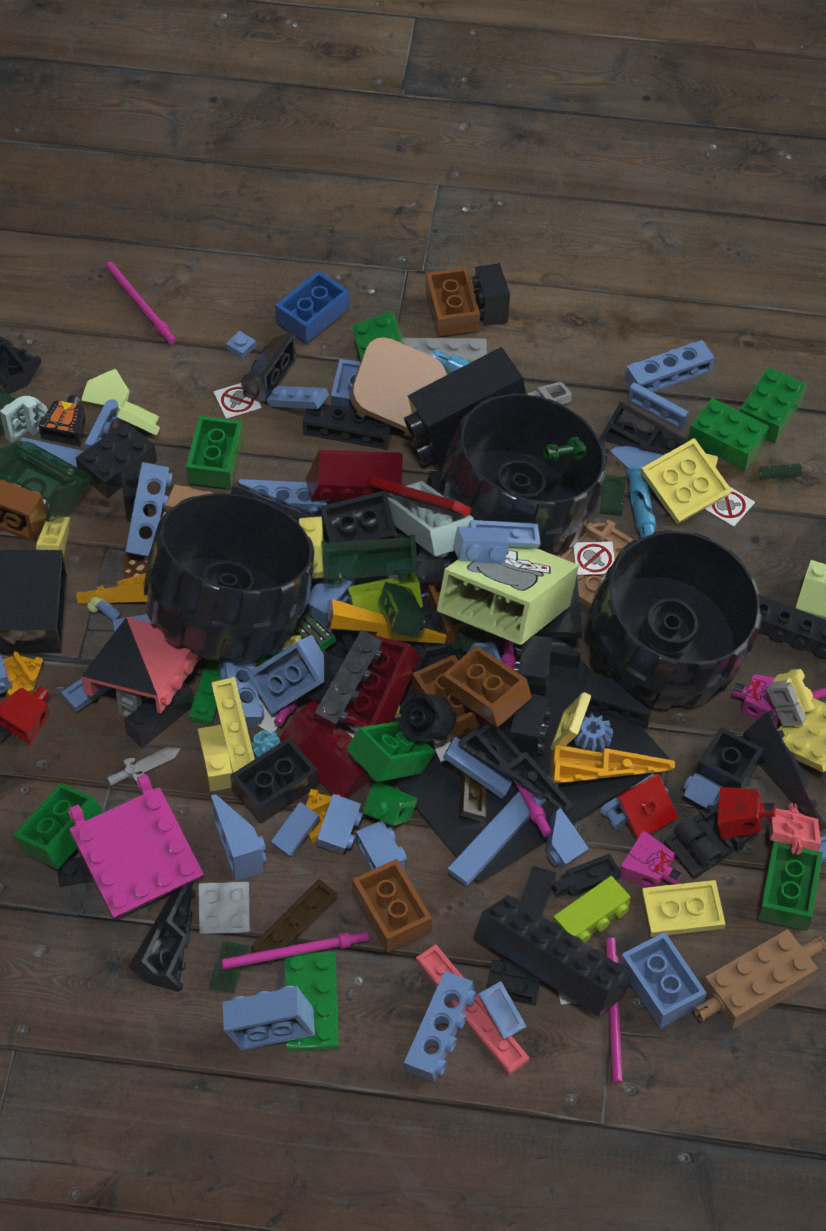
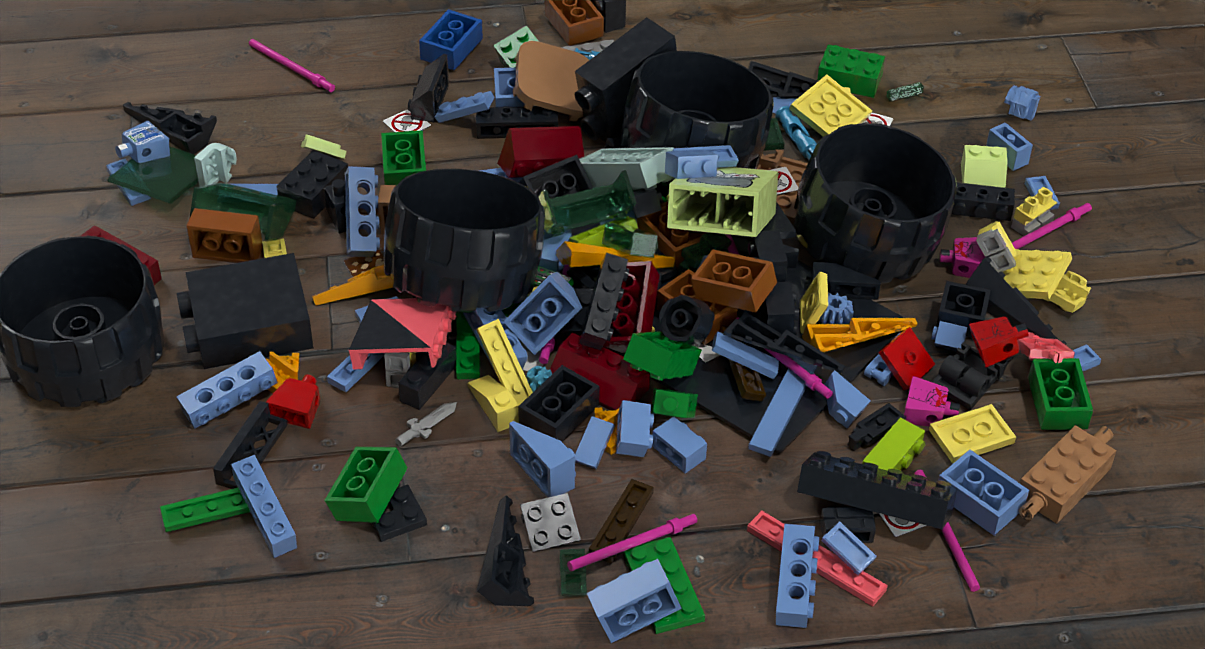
camera: 15 degrees left, 10 degrees down
black torso [38,396,86,447] -> none
dark pink plate [68,774,204,919] -> none
yellowish green slope [81,369,130,408] -> none
medium blue plate [85,399,120,450] -> none
medium blue arm [87,597,120,621] -> none
medium blue plate [226,331,256,359] -> none
dark orange brick [352,859,432,953] -> none
red tile [370,477,472,516] -> none
black tile [520,866,556,916] -> none
dark green bar [543,437,587,461] -> none
medium blue brick [625,340,715,392] -> none
medium blue tile [628,382,689,430] -> none
green brick [739,367,807,443] -> none

